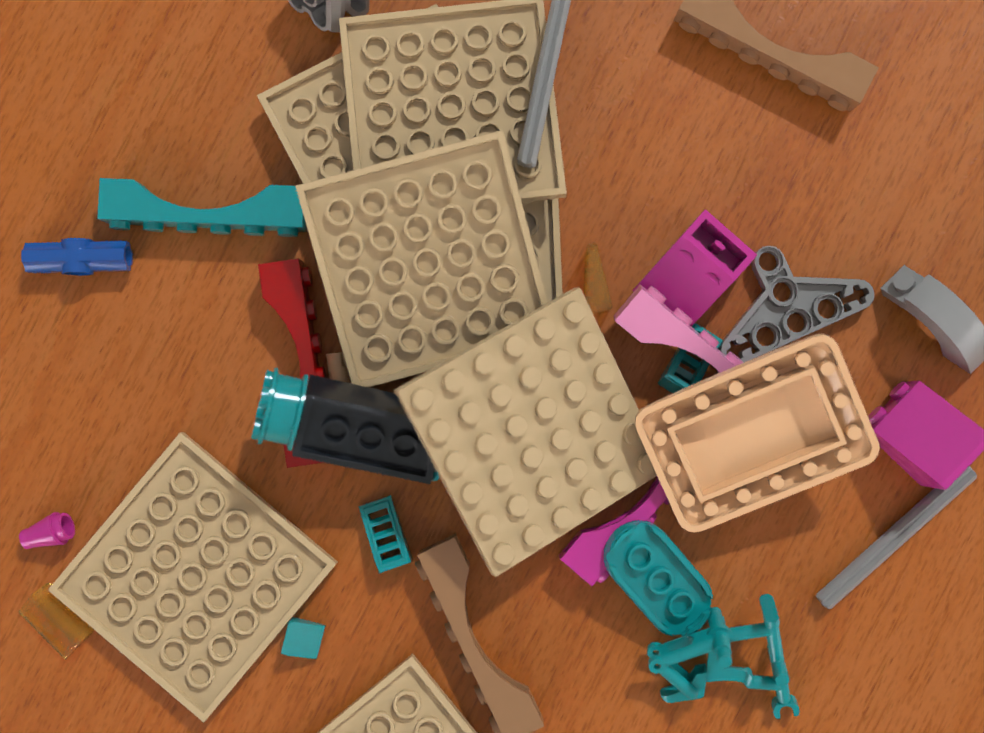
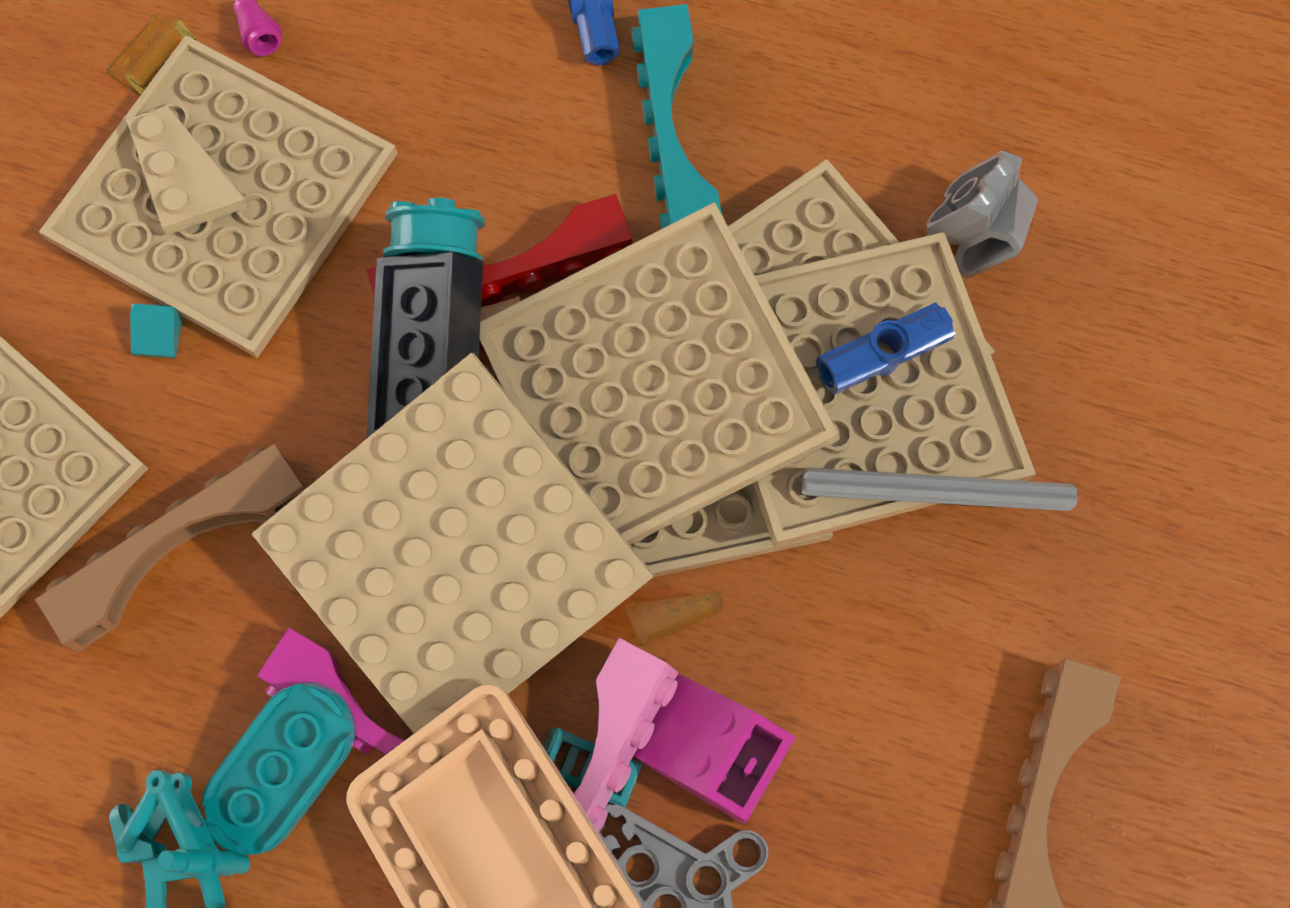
camera: 75 degrees right, 15 degrees down
teal slope [359,495,413,573] -> none
none -> tan wing [126,106,249,235]
none -> blue piece [816,302,955,395]

